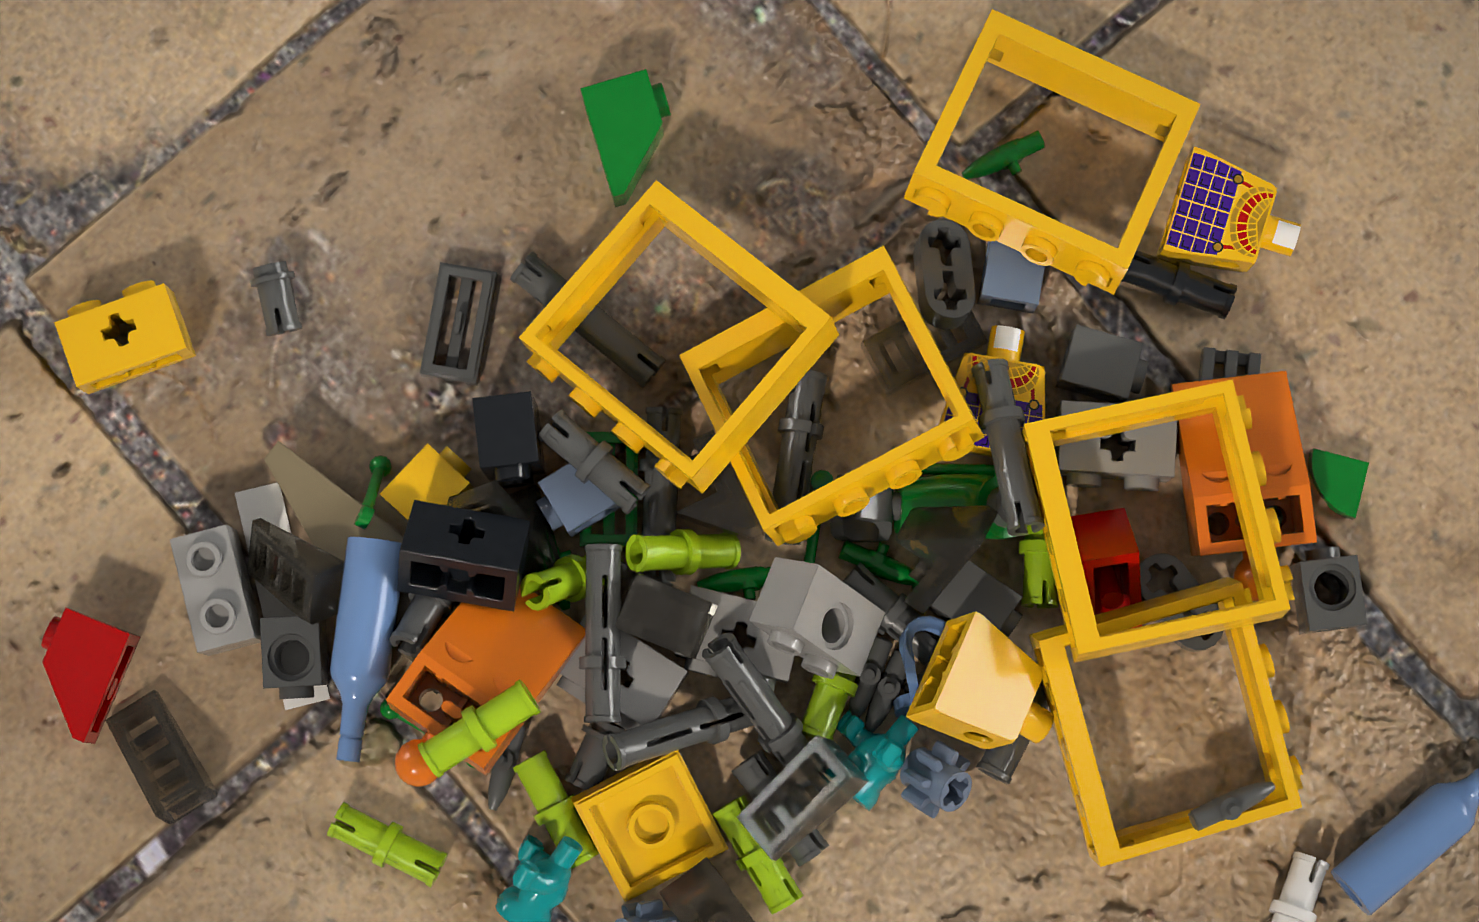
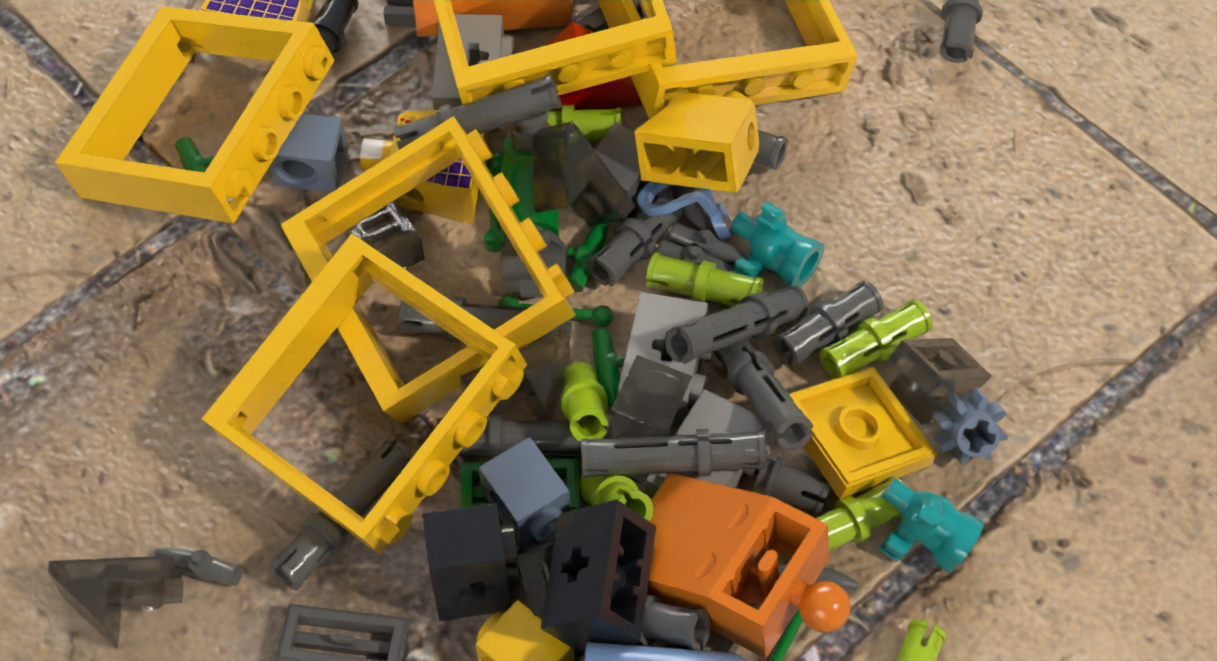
camera: 90 degrees left, 25 degrees down
lime pin [417,679,541,778] -> none
dark grey pin [537,409,651,514] -> none
green slope [580,69,671,208] -> none
clear smoke slope [737,735,869,861] -> none
light grey brick [749,557,885,679] -> none
sand blue gear [900,740,972,818] -> none
dark grey beam [913,219,976,330] -> none
dark grey brick [1055,324,1148,404] -> none
none -> clear smoke slope [48,555,184,649]
none -> dark grey helmet [155,548,242,586]

